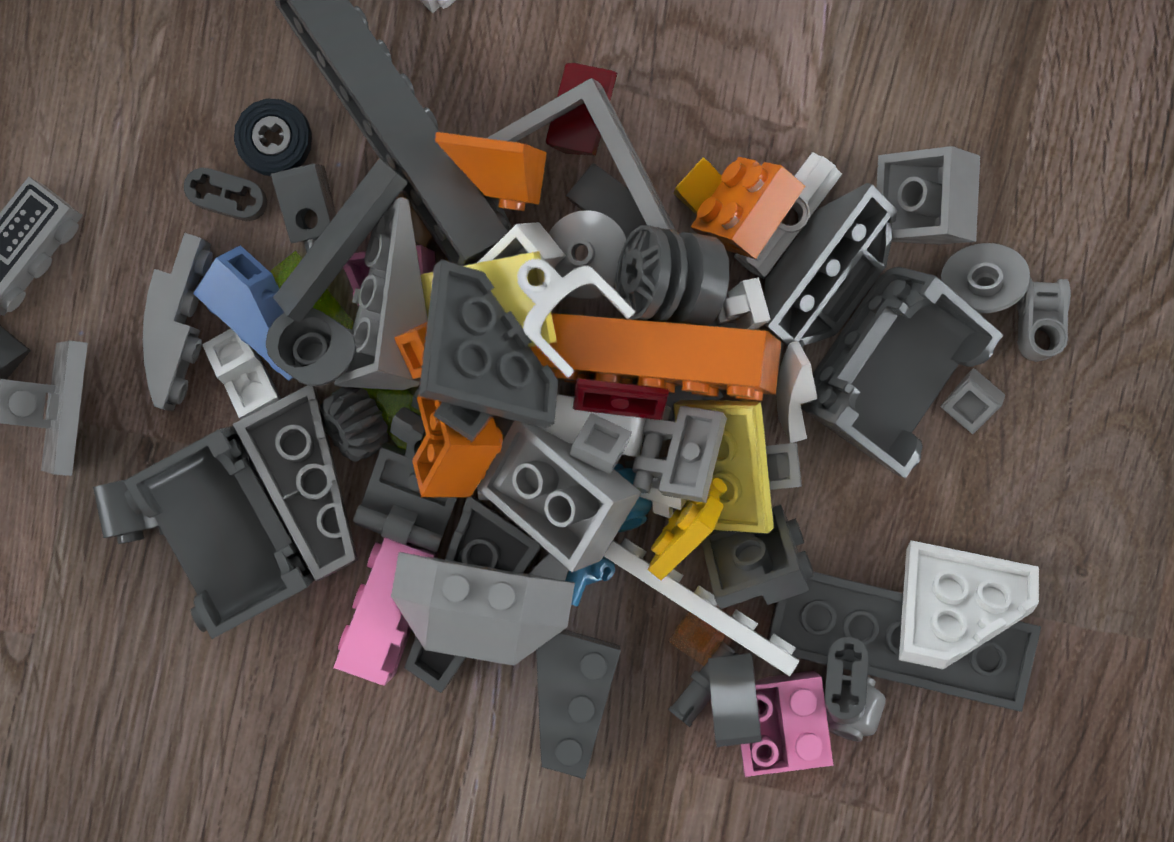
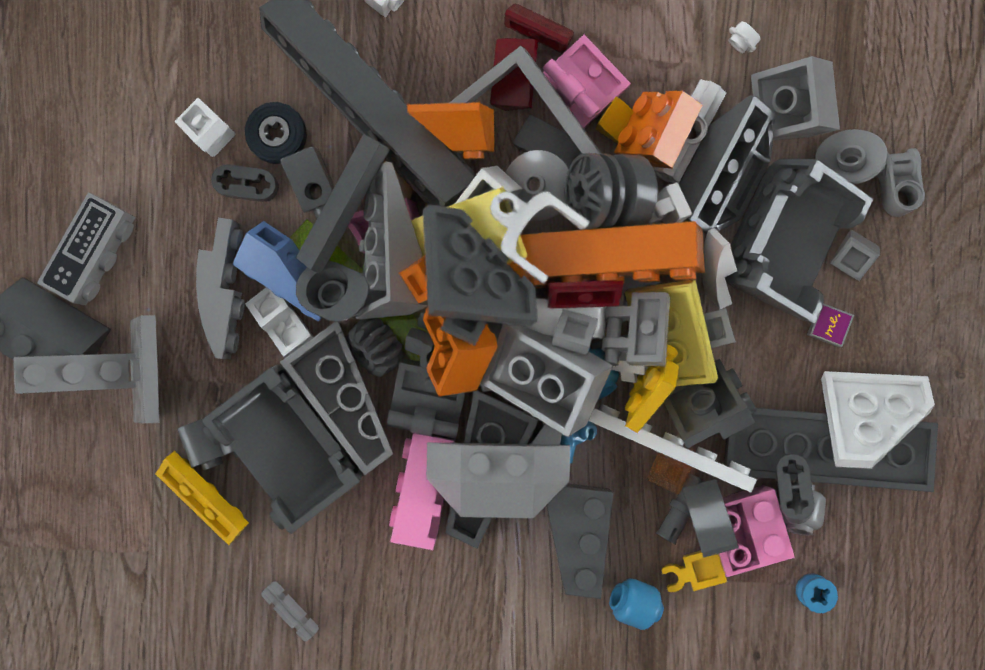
camera: 10 degrees left, 0 degrees up
none -> yellow plate [155,451,249,545]
none -> white slope [174,98,235,157]
none -> light grey axle [261,581,319,642]
none -> dark red slope [504,3,574,54]
none -> bright pink plate [543,35,631,129]
none -> dark azure head [609,578,664,630]
none -> yellow plate [661,550,727,592]
none -> white plate [729,21,761,53]
none -> dark azure wheel [796,573,838,613]
none -> magenta tile [807,303,854,347]

